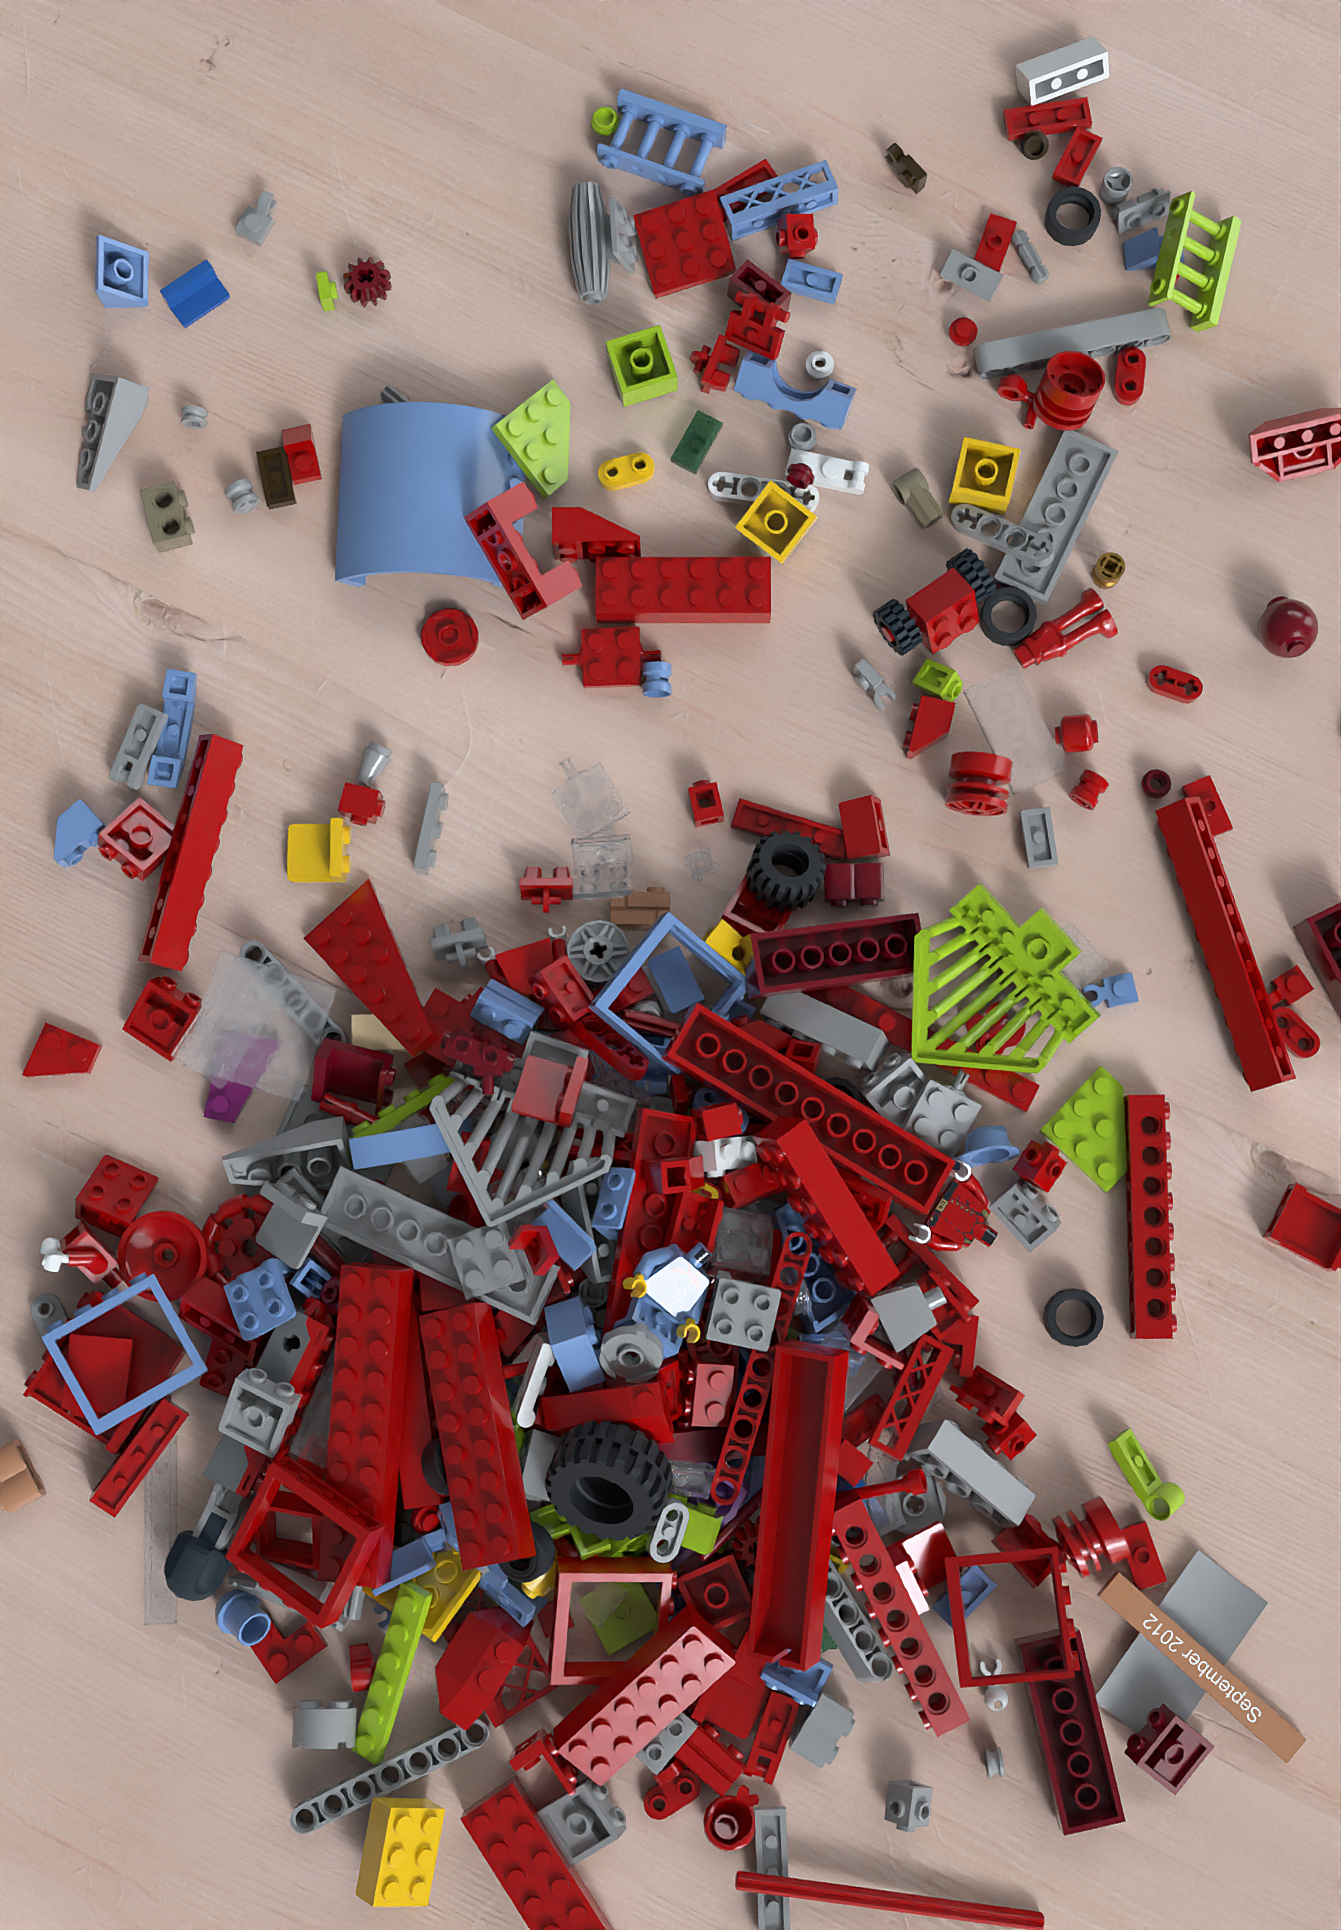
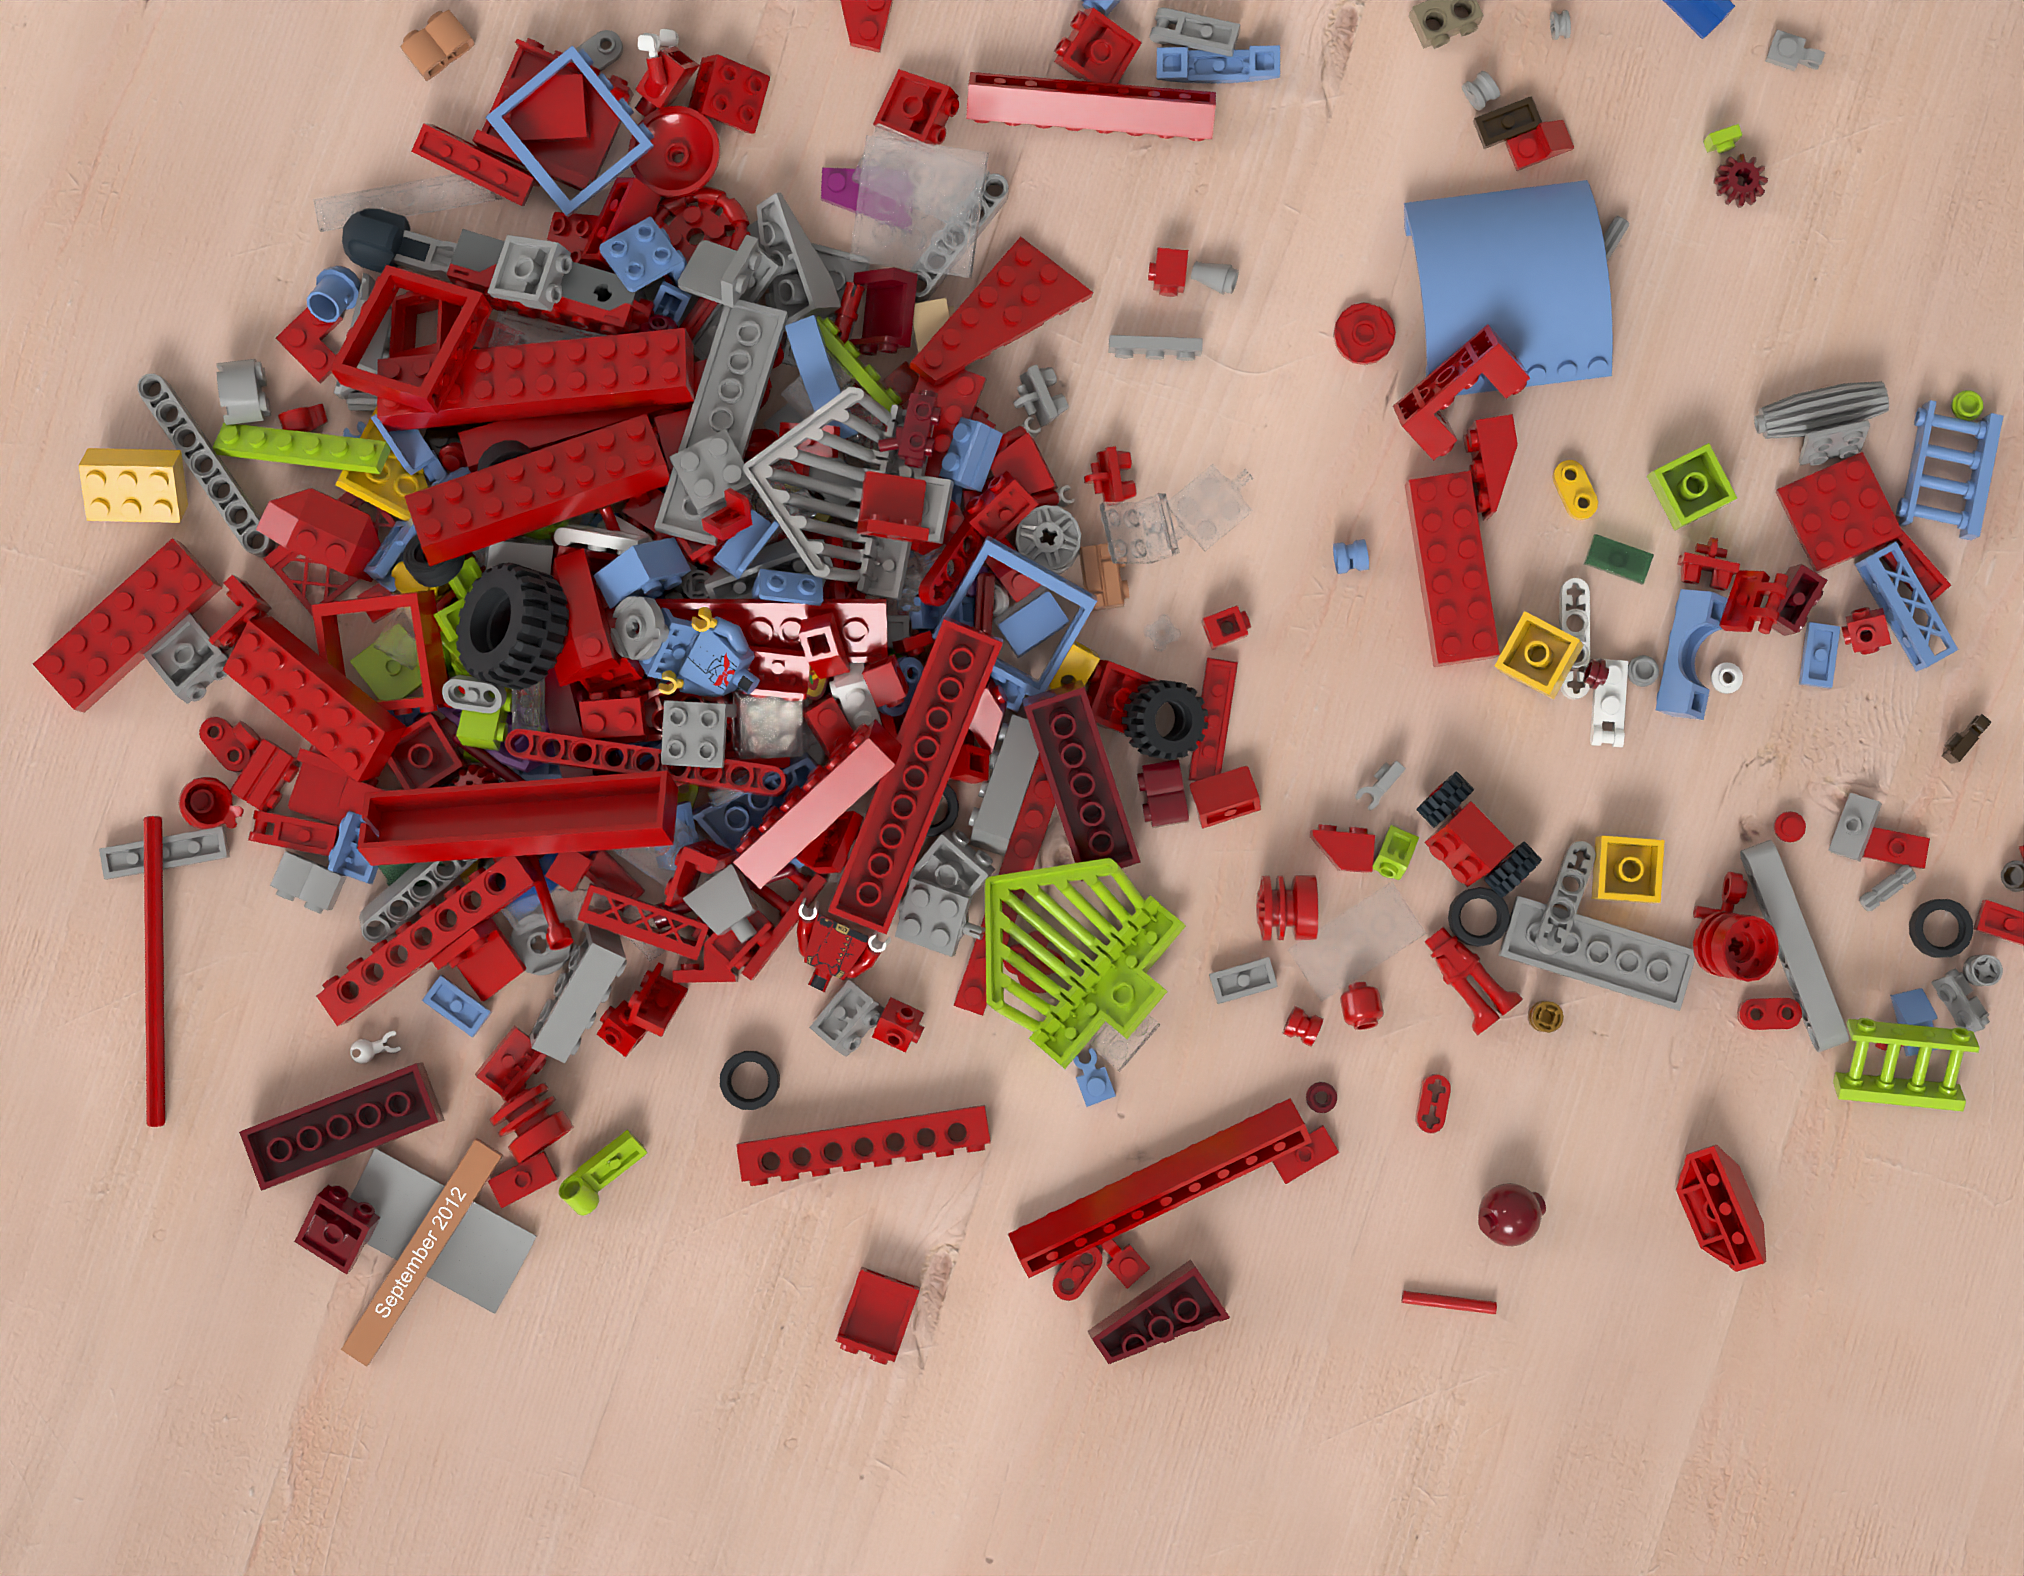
camera: 80 degrees right, 5 degrees up
yellow bracket [287,818,352,883] -> none
lime plate [491,379,571,499] -> none
red plate [562,627,661,688] -> none
light grey brick [635,1709,698,1775] -> none
light grey brick [884,1780,933,1832] -> none
dark tan piece [891,467,944,529] -> none
red window [944,1547,1080,1688] -> none
medium blue piece [952,1126,1020,1170] -> none
light grey bush [984,1747,1004,1778] -> none
lime plate [1039,1066,1127,1193] -> none

